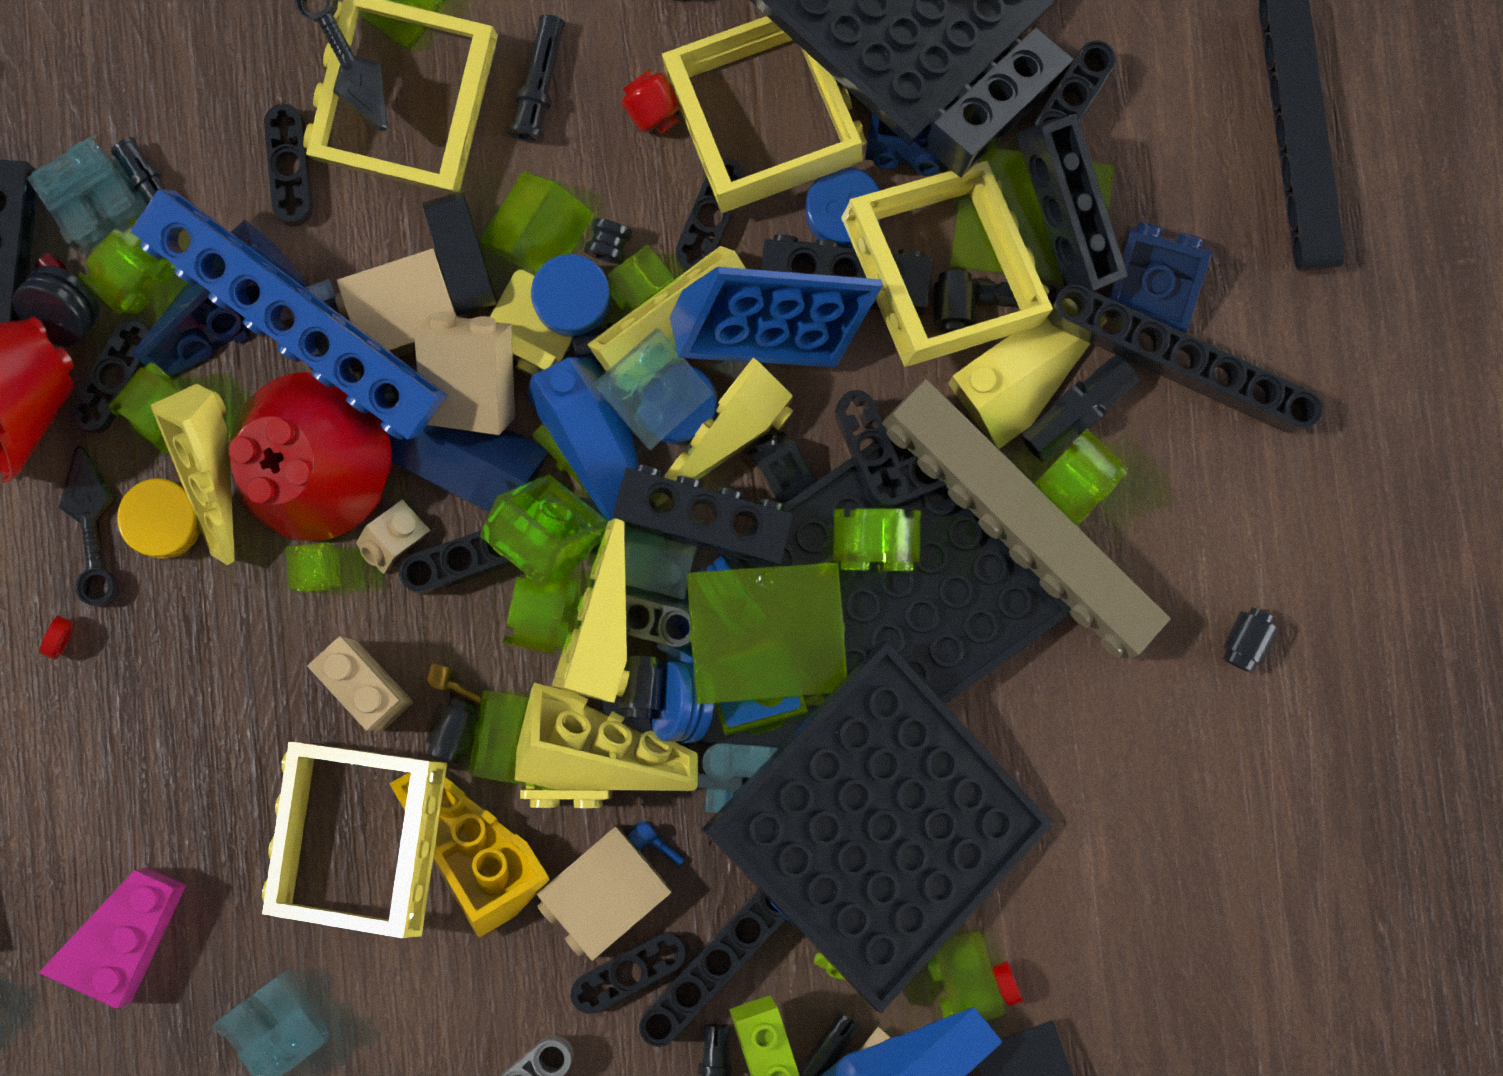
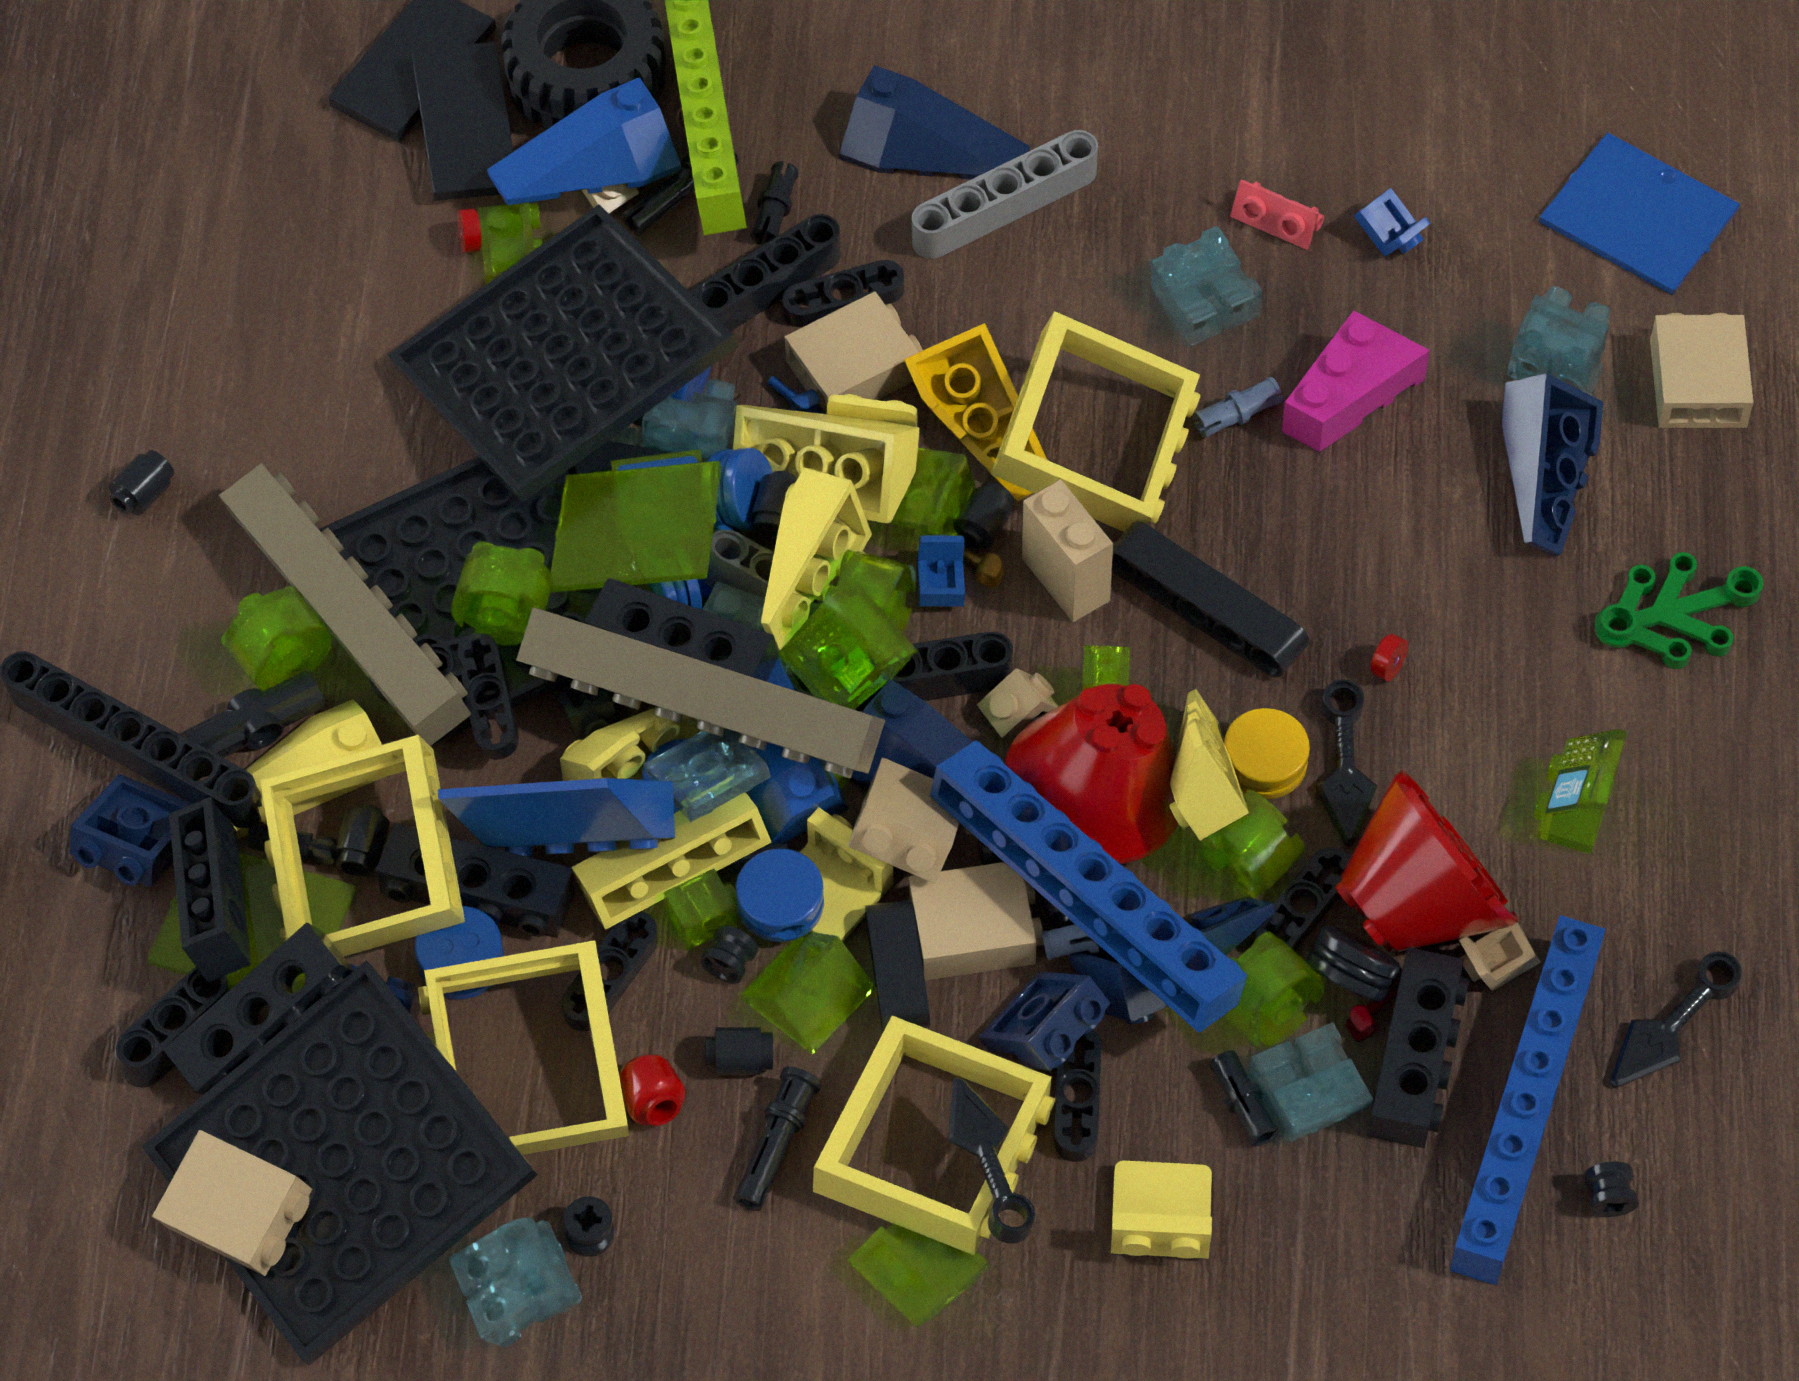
camera: 165 degrees left, 25 degrees down
none -> dark tan brick [516,607,885,778]
none -> black brick [705,1027,774,1075]
none -> blue bracket [916,535,965,607]
none -> dark blue plate [978,972,1111,1070]
none -> light yellow bracket [1111,1160,1212,1259]
none -> black beam [1112,521,1310,678]
none -> sand blue pin [1192,377,1283,438]

